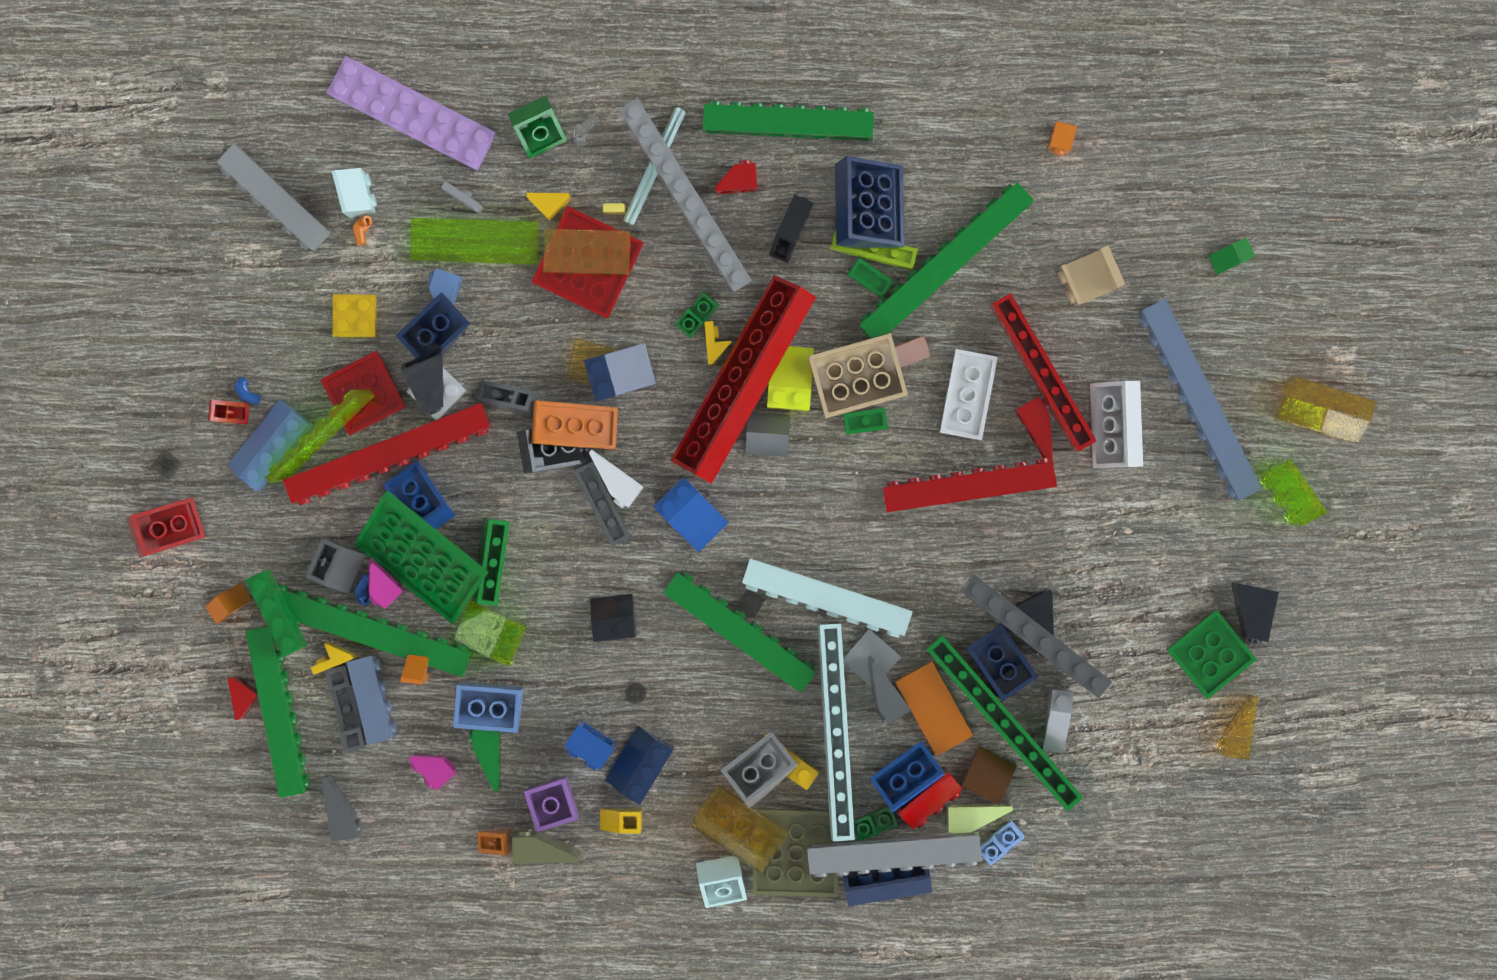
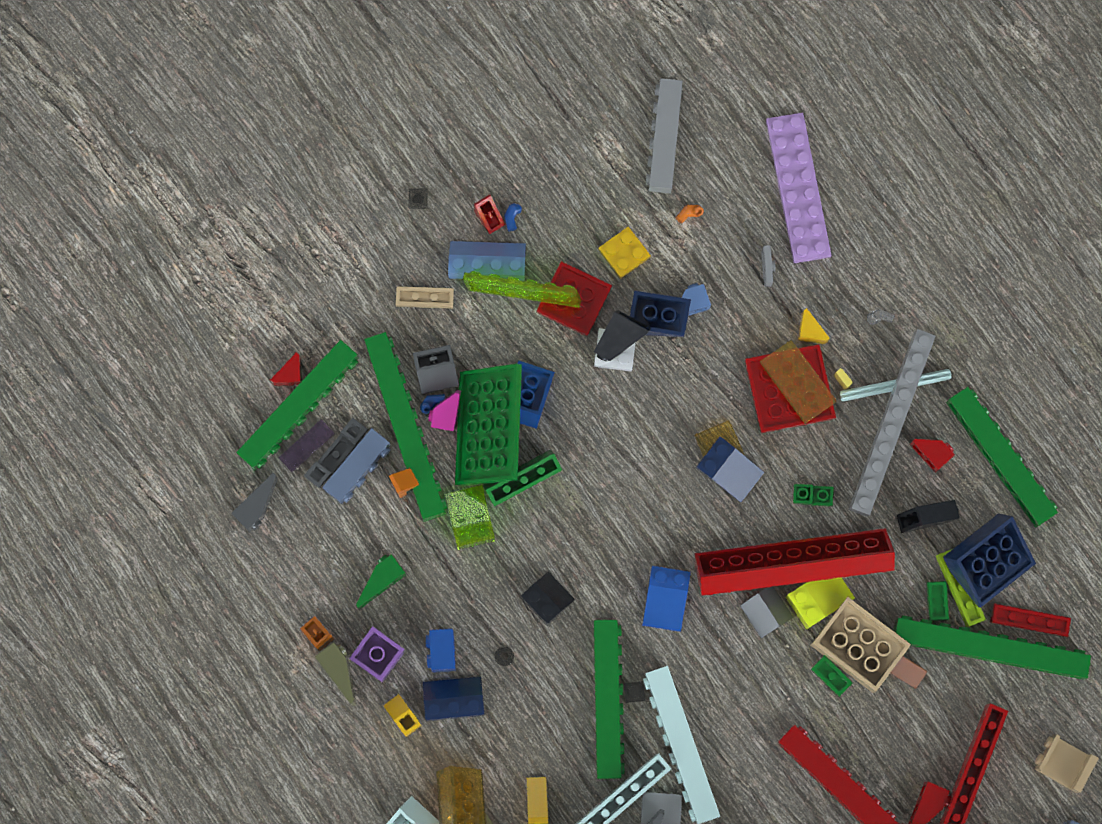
camera: 45 degrees right, 10 degrees down
red slope [126,497,206,558] -> none
orange slope [205,583,252,624] -> none
green brick [245,569,308,657] -> none
red brick [283,403,493,506] -> none
yellow slope [310,642,357,675] -> none
light aqua slope [332,168,377,219] -> none
dark pink slope [408,754,458,791] -> none
clear neon green plate [410,218,539,265] -> none
medium blue slope [453,682,524,733] -> none
dark grey slope [475,380,546,418] -> none
green slope [508,95,567,159] -> none
black slope [517,429,591,473] -> none
orange tile [531,400,618,450] -> none
dark grey plate [574,461,631,546] -> none
white slope [589,450,644,508] -> none
yellow slope [705,321,732,366] -> none
light grey slope [721,732,798,809] -> none
white plate [939,349,998,441] -> none
none -> clear purple plate [279,419,335,472]
none -> tan plate [396,286,454,309]
none -> red tile [990,603,1071,637]

